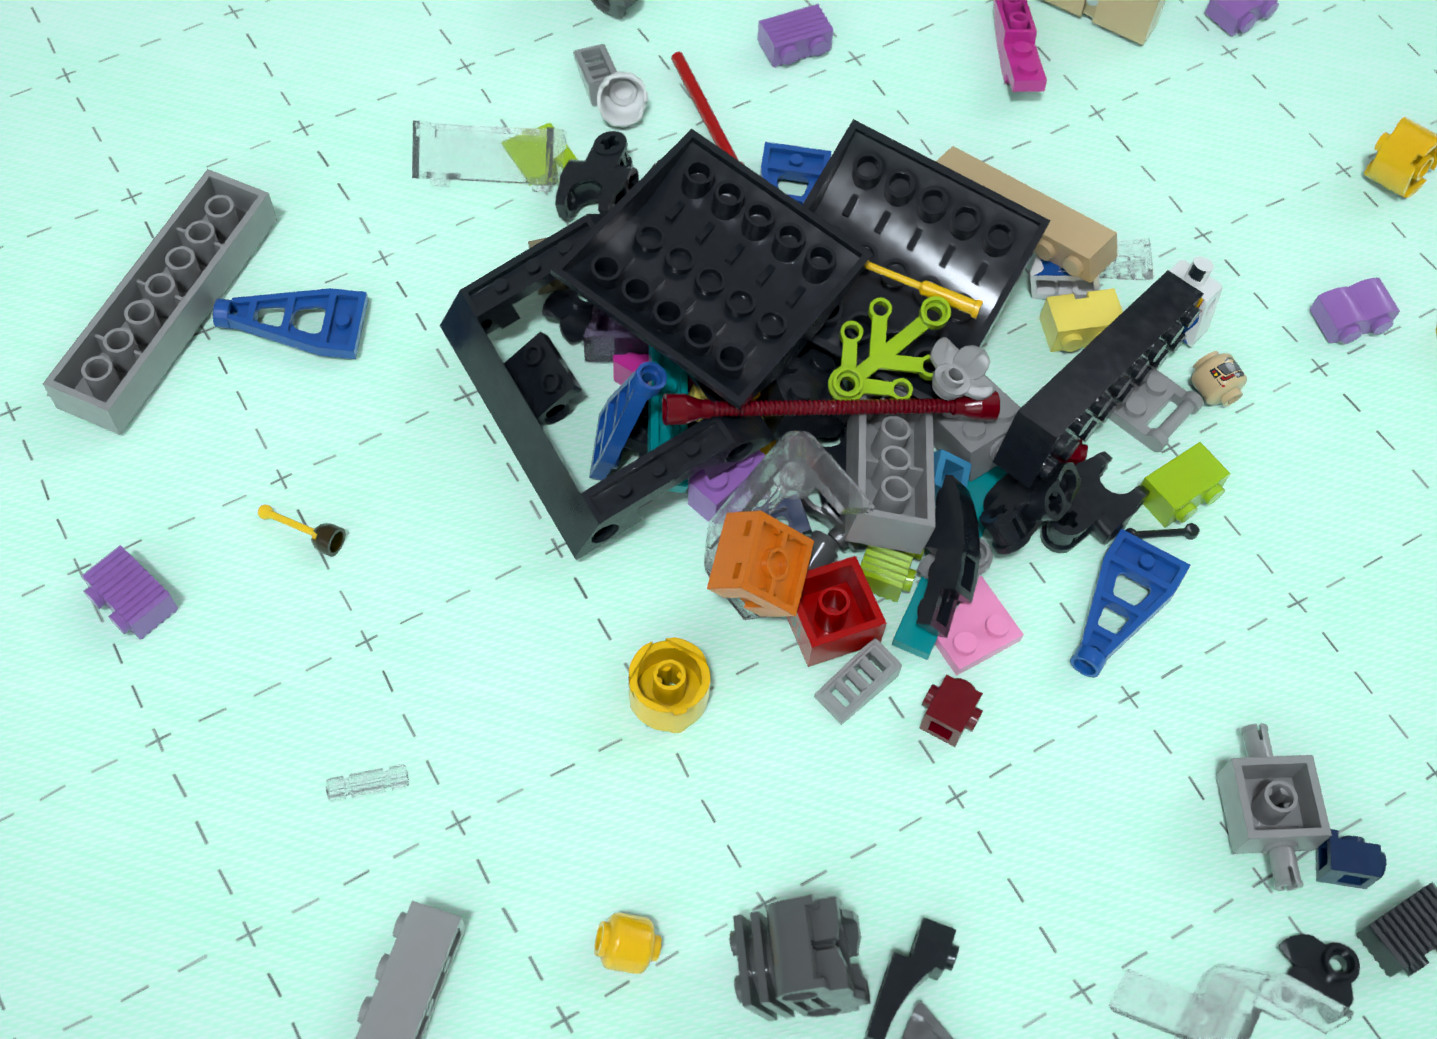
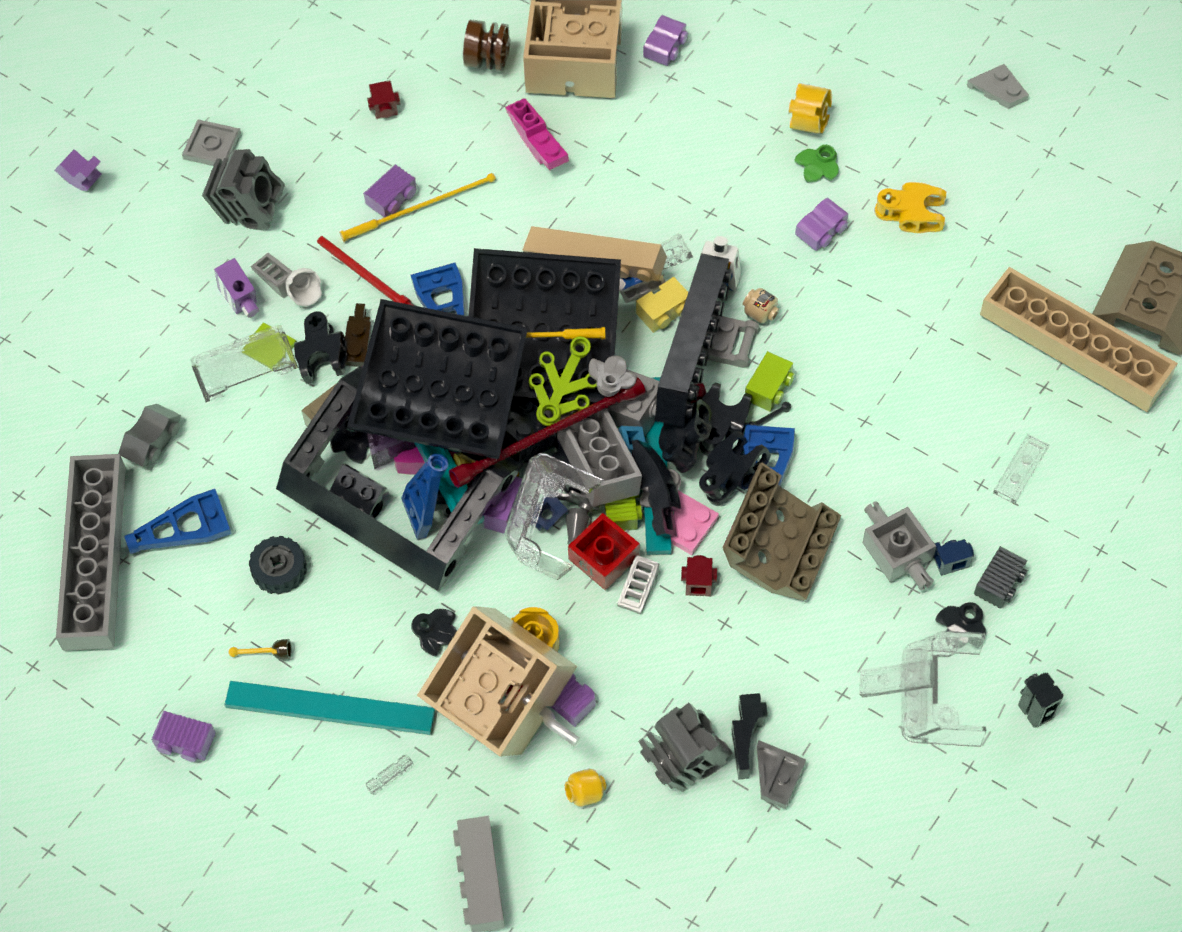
camera: 20 degrees left, 0 degrees up
orange piece [707,510,814,617] -> none
none -> dark grey brick [118,404,181,467]
none -> medium lavender torso [214,258,259,318]
none -> teal tile [224,681,435,735]
none -> black wheel [249,536,307,595]
none -> yellow piece [339,173,496,242]
none -> black plate [411,609,457,656]
none -> tan piece [417,606,580,757]
none -> medium lavender brick [550,674,596,727]
none -> black piece [699,431,771,505]
none -> dark tan slope [722,462,842,601]
none -> bright green plate [794,144,839,182]

